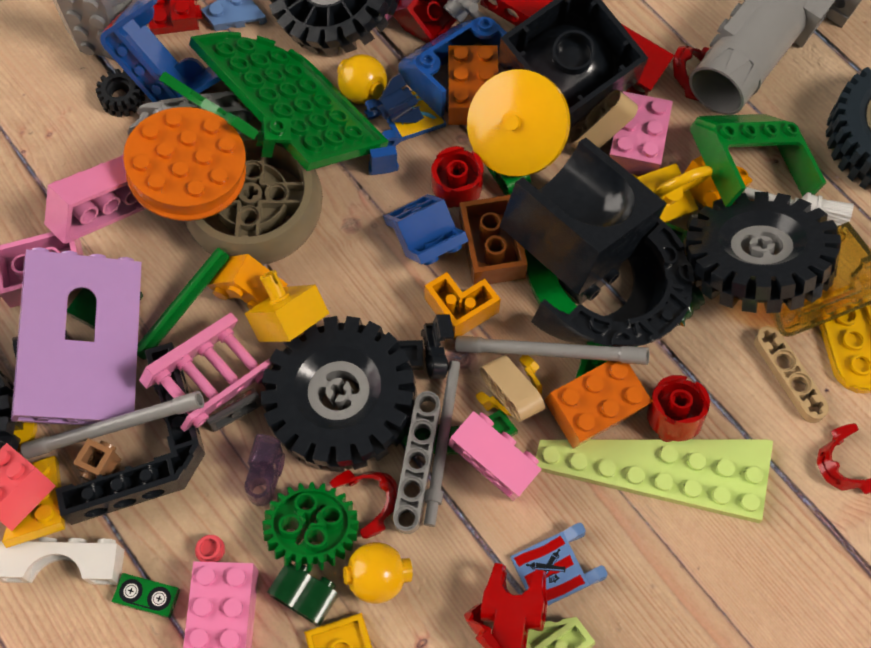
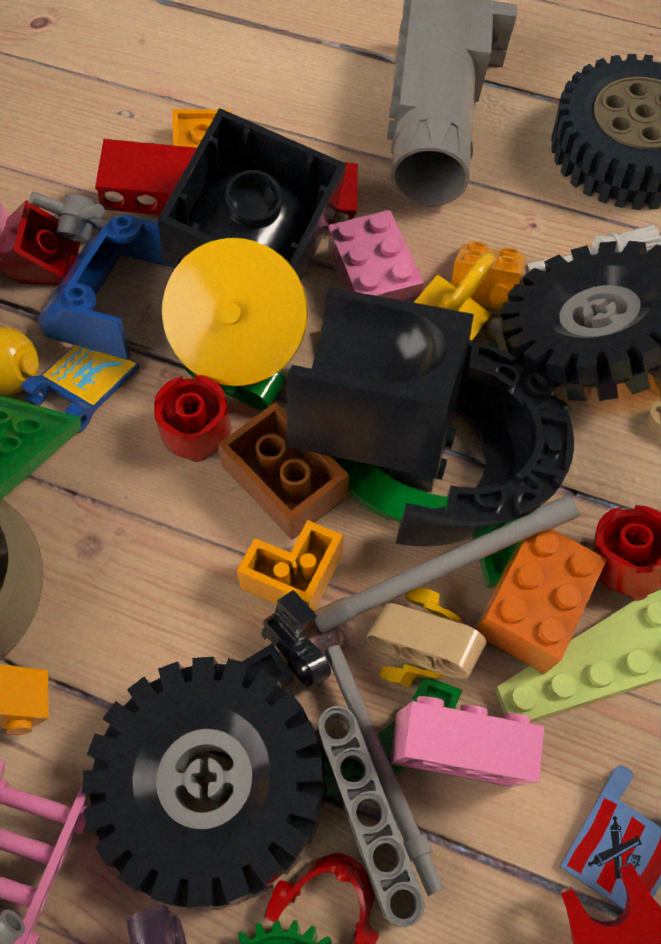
camera: 30 degrees left, 5 degrees down
dark grey slope [207,388,262,432] -> none
yellow brick [244,270,330,342] -> none
blue tile [368,146,399,175] -> none
dark blue brick [378,73,424,123] -> none
blue bracket [383,194,469,265] -> none
orange brick [448,45,499,125] -> none
tan beam [567,90,638,149] -> none
red helmet [673,46,710,101] -> none
green windscreen [690,114,827,207] -> none

